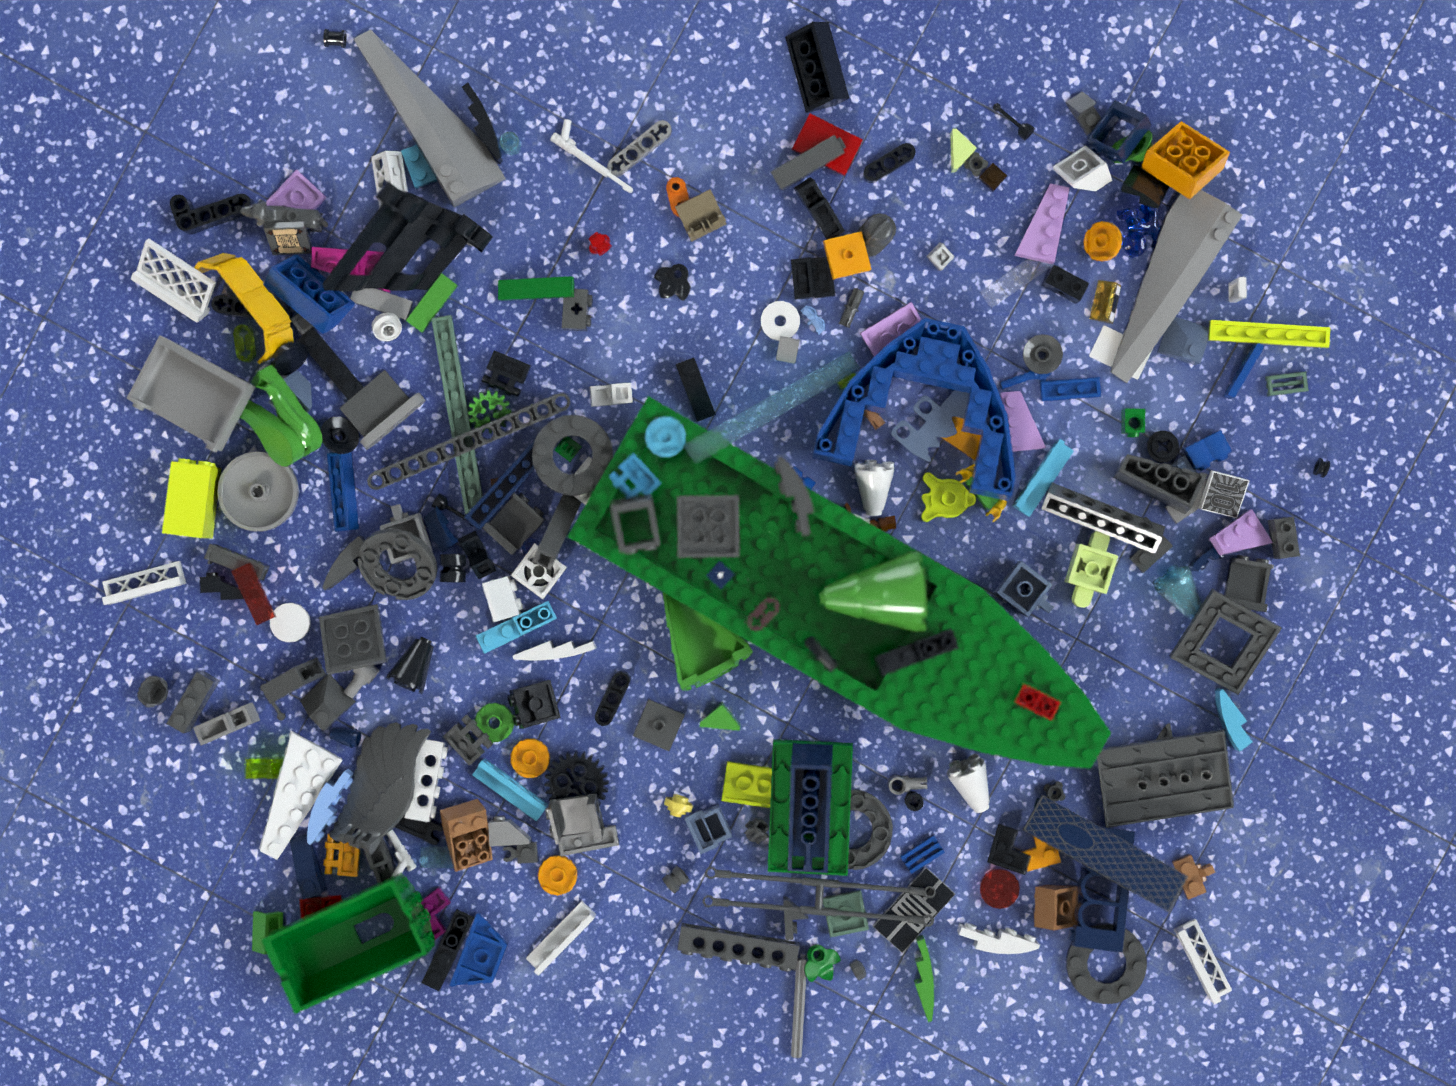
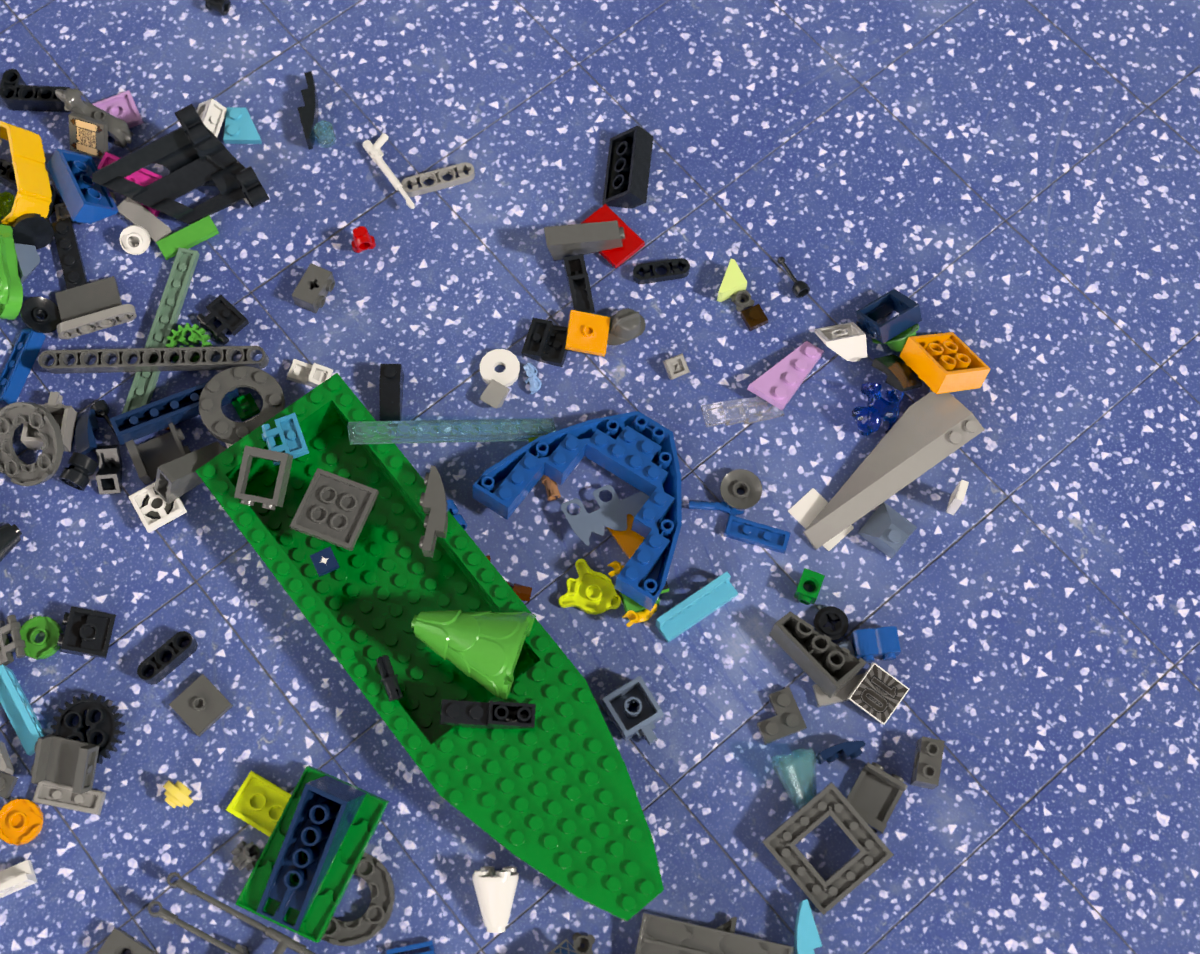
camera: 20 degrees right, 20 degrees down
light grey wedge [354,29,506,208] -> none
medium azure slope [475,601,557,654] -> none
white slope [482,576,523,622] -> none
green tile [498,276,574,301] -> none
light orange tile [510,738,550,778] -> none
white slope [513,641,597,661] -> none
medium azure tile [645,416,686,457] -> none
black plate [654,264,691,301] -> none
dark grey wheel [662,865,690,894] -> none
bright green cone [663,592,753,691] -> none
orange plate [666,177,689,217] -> none
dark tan hinge [675,189,726,242] -> none
sand blue plate [684,804,732,854] -> none
bright green slope [700,702,740,731] -> none
beam [747,597,780,631] -> none
dark grey axle [838,288,864,328] -> none
white cone [854,460,894,516] -> none
lavender wing [860,302,921,357] -> none
light grey pin [887,775,928,795] -> none
black bush [904,791,924,811] -> none
lavender wing [1000,391,1046,452] -> none
red slope [1015,684,1061,721] -> none
black brick [1041,265,1090,304] -> none
dark grey brick [1041,483,1165,554] -> none
yellowish green brick [1064,531,1118,608] -> none
dark grey slope [1065,91,1101,136] -> none
light orange tile [1083,221,1122,262] -> none
clear yellow slope [1090,280,1121,324] -> none
neon yellow plate [1208,320,1331,348] -> none
lavender wing [1209,509,1273,555] -> none
blue tile [1223,343,1264,399] -> none
sand green tile [1265,371,1309,397] -> none
black bush [1313,458,1330,478] -> none

